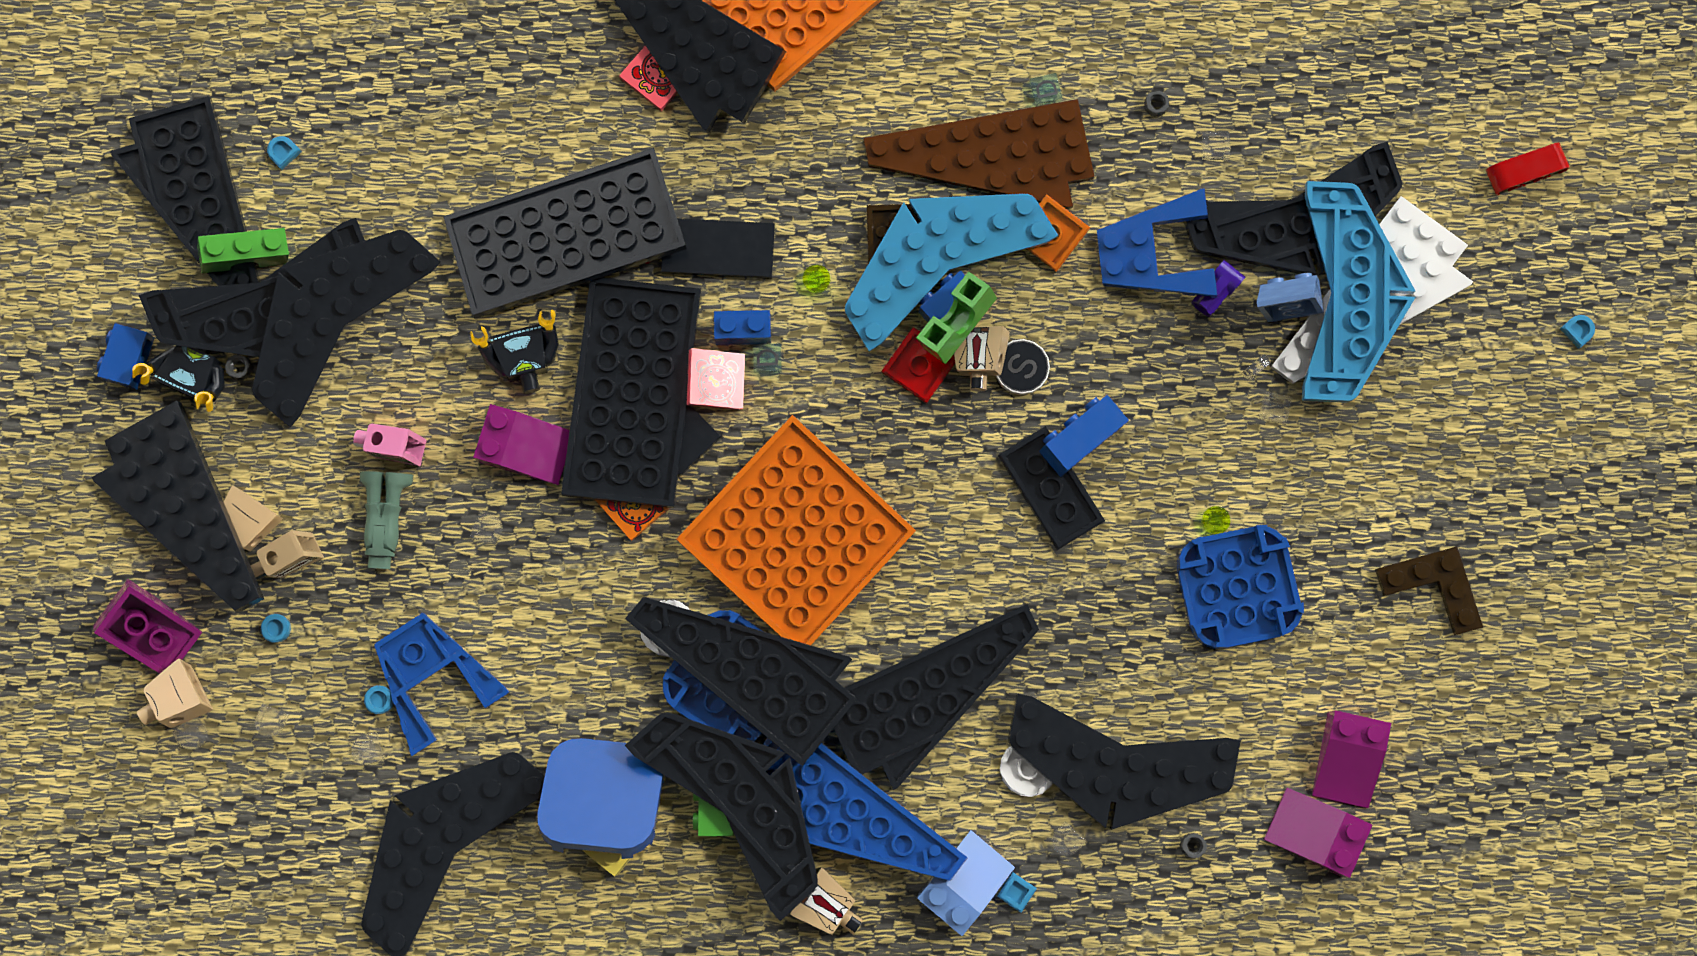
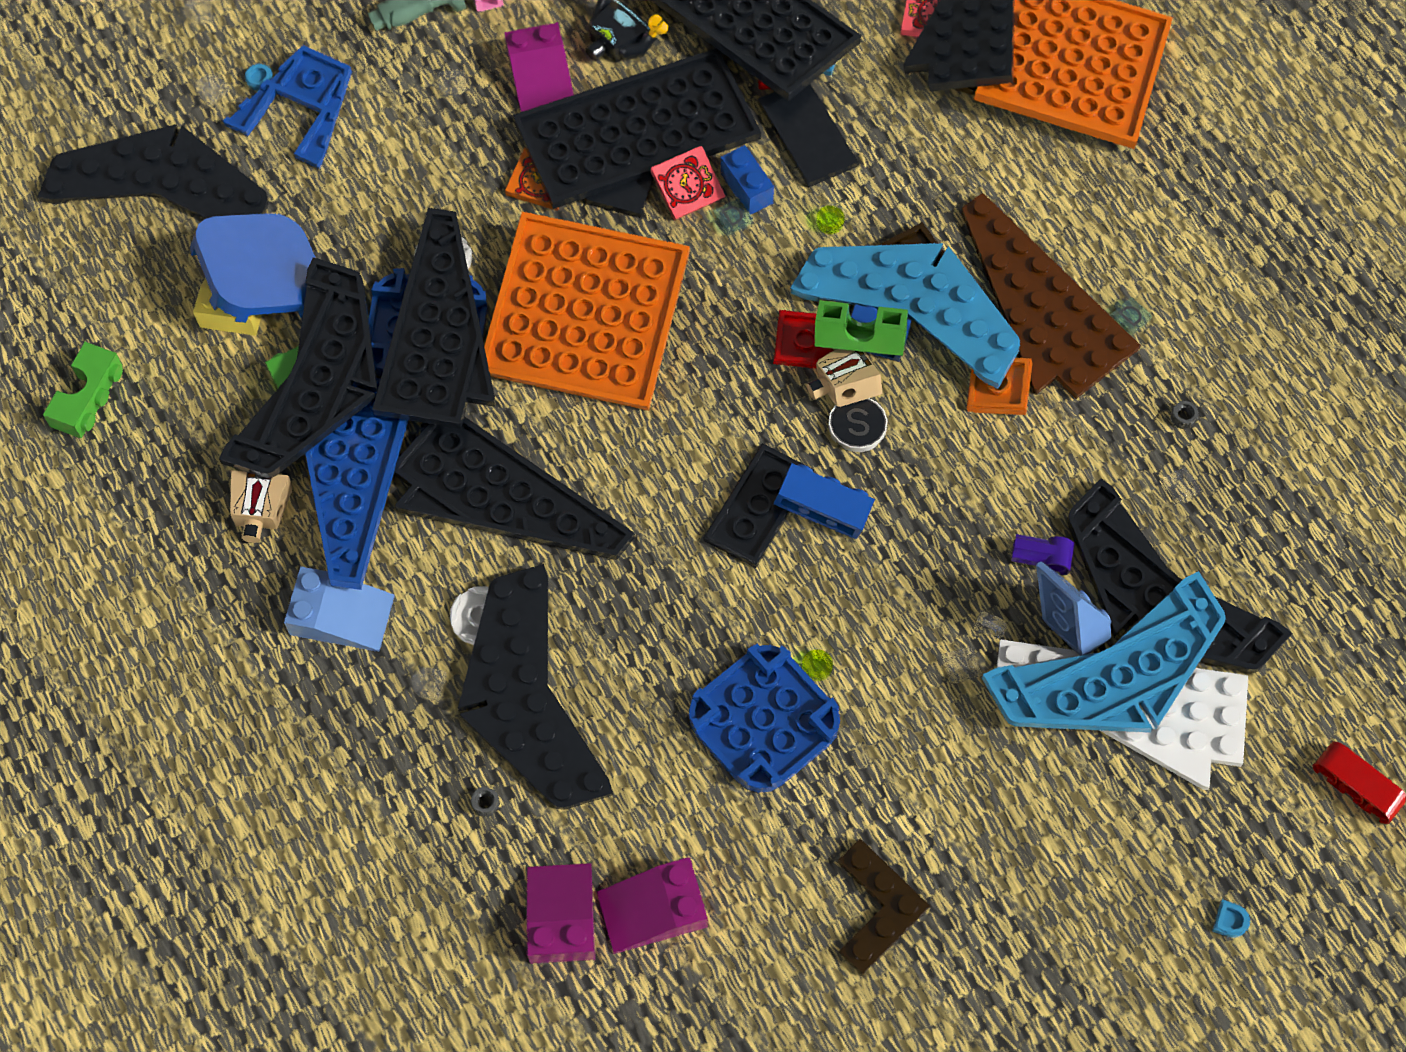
camera: 65 degrees right, 15 degrees down
dark azure tile [997,872,1037,912] -> none
blue wing [1097,189,1218,298] -> none

